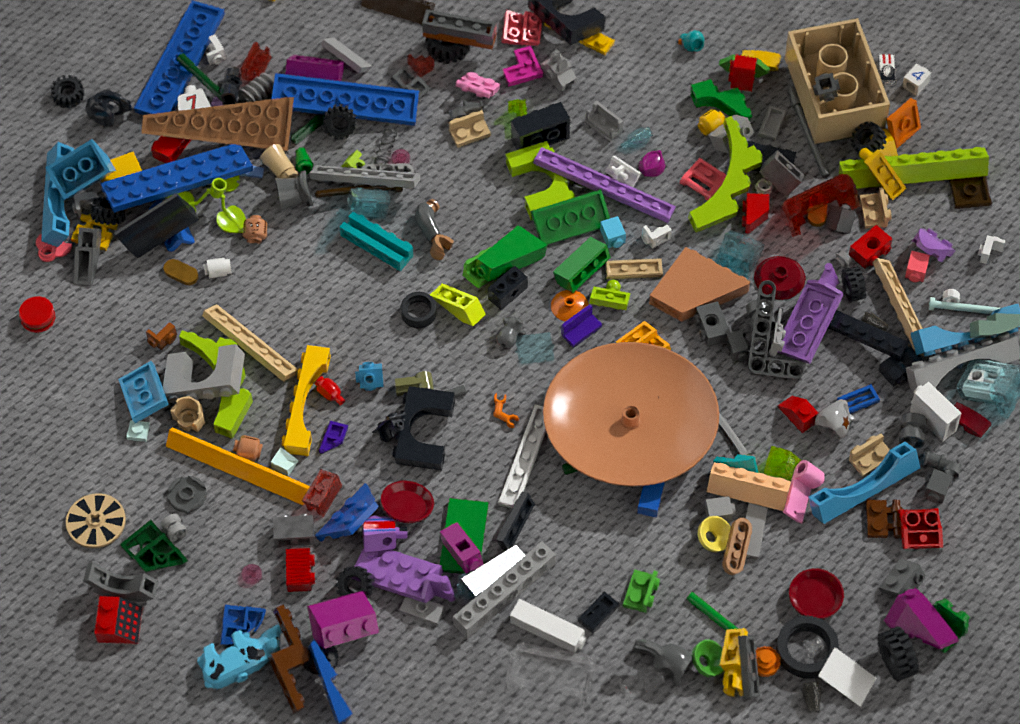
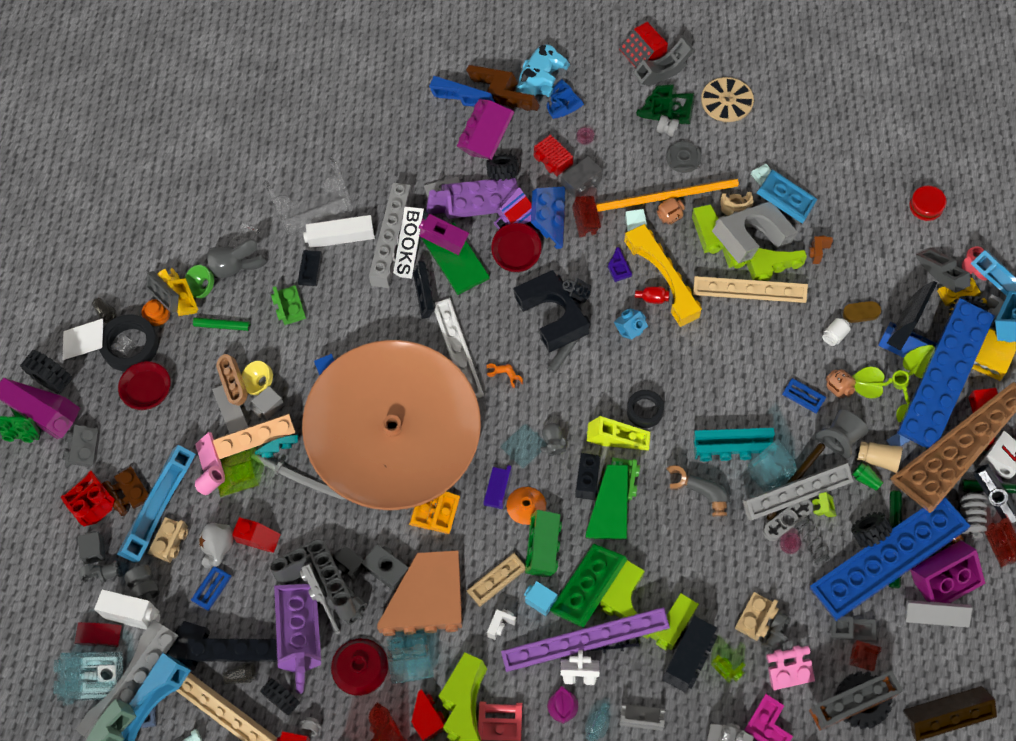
camera: 145 degrees right, 5 degrees up
olive piece [395,371,434,396] -> none
lime plate [589,280,630,311] -> none
none -> blue tile [782,378,826,414]

